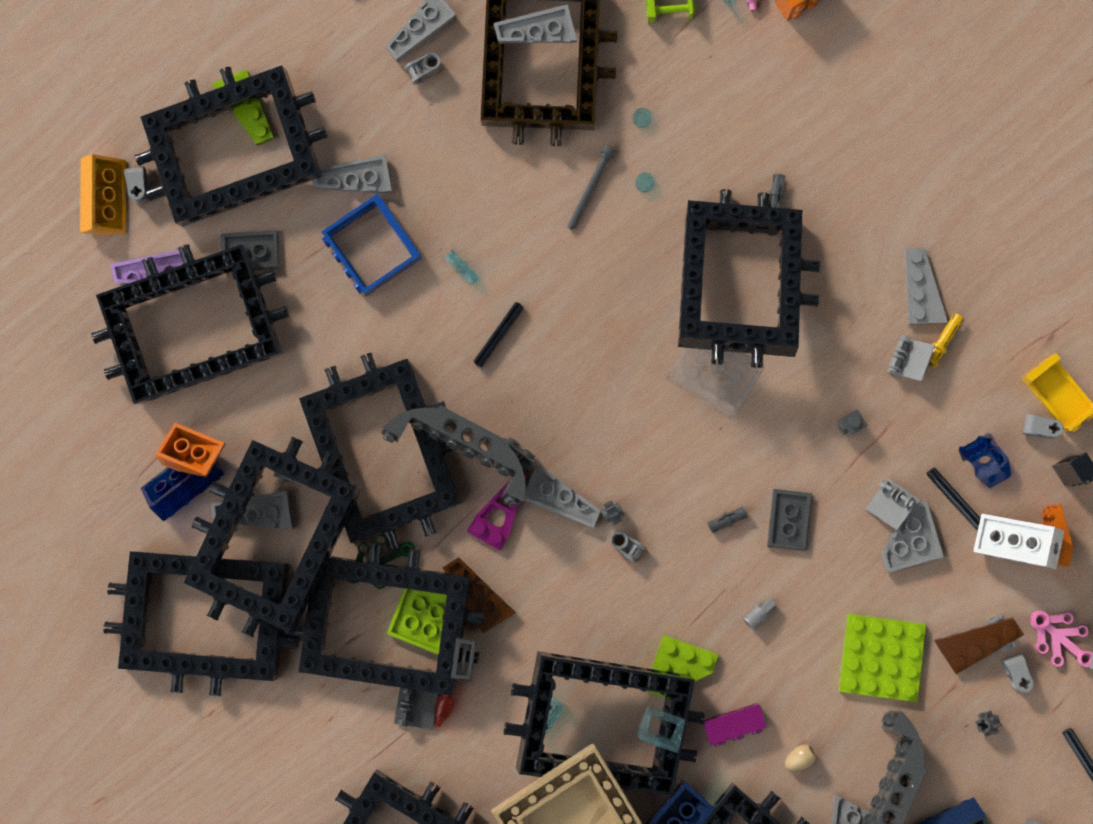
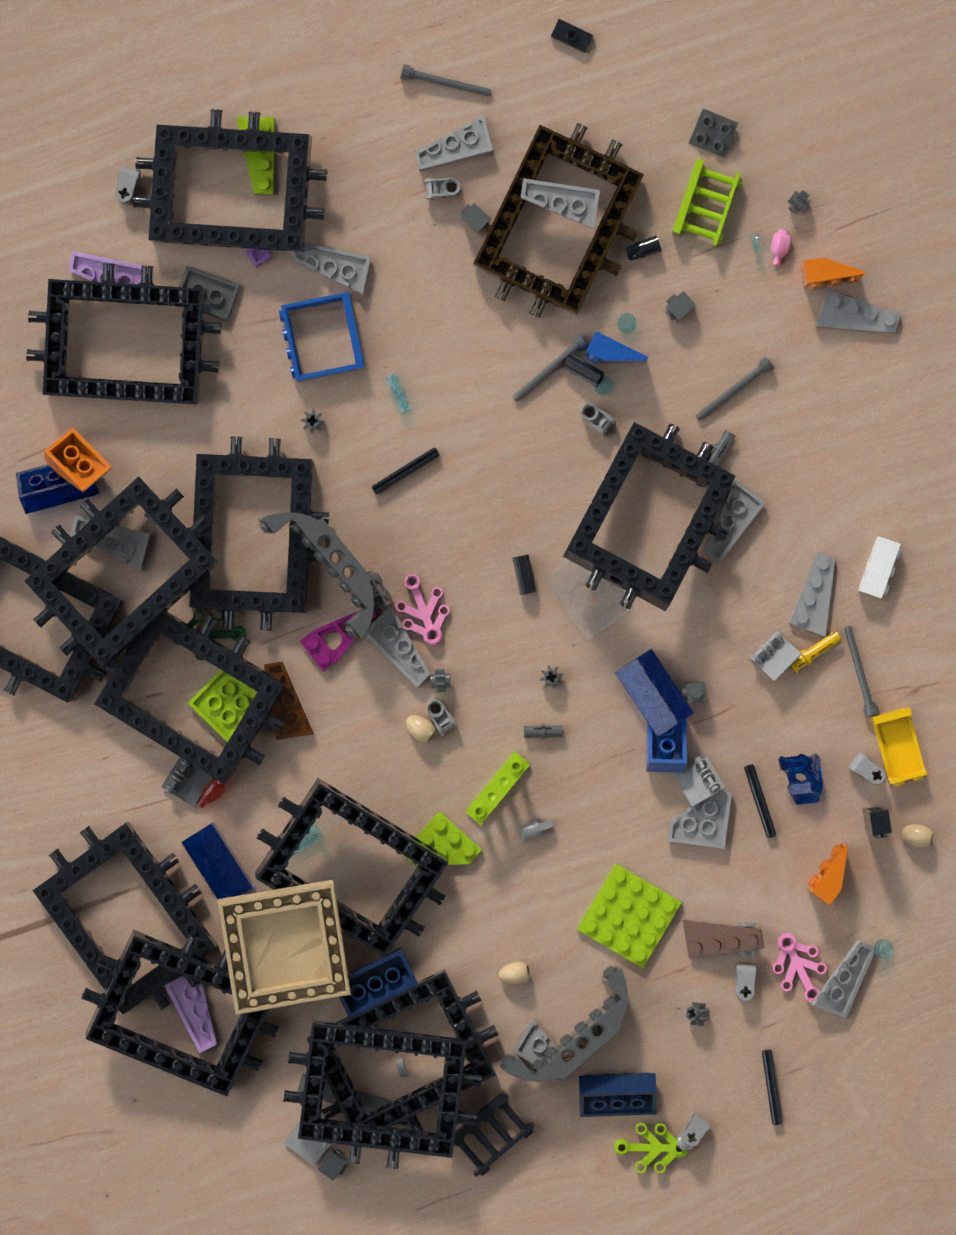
camera: 15 degrees right, 5 degrees up
light orange slope [80,154,126,235] -> none
dark grey tile [451,638,476,680] -> none
clear light blue tile [636,706,685,753] -> none
magenta brick [703,703,766,747] -> none
dark grey tile [767,489,812,551] -> none
white brick [973,514,1064,570] -> none
none -> clear blue slope [181,821,254,899]
none -> medium lavender tile [246,249,272,268]
none -> dark grey gear [301,409,325,433]
none -> bright pink plant [395,574,450,645]
none -> tan animal [406,715,436,742]
none -> dark grey brick [461,203,491,235]
none -> lime fence [466,751,530,825]
none -> black axle [512,554,536,595]
none -> dark grey gear [540,665,563,689]
none -> black axle [563,354,605,387]
none -> light grey piece [580,403,617,437]
none -> blue slope [585,331,648,364]
none -> clear blue slope [615,649,693,737]
none -> black hinge [625,235,662,261]
none -> blue slope [646,710,687,773]
none -> dark grey brick [665,291,696,322]
none -> dark grey piece [696,356,775,420]
none -> light grey wing [704,479,766,564]
none -> light grey wing [815,290,901,333]
none -> dark grey piece [844,626,880,716]
none -> white brick [858,536,902,599]

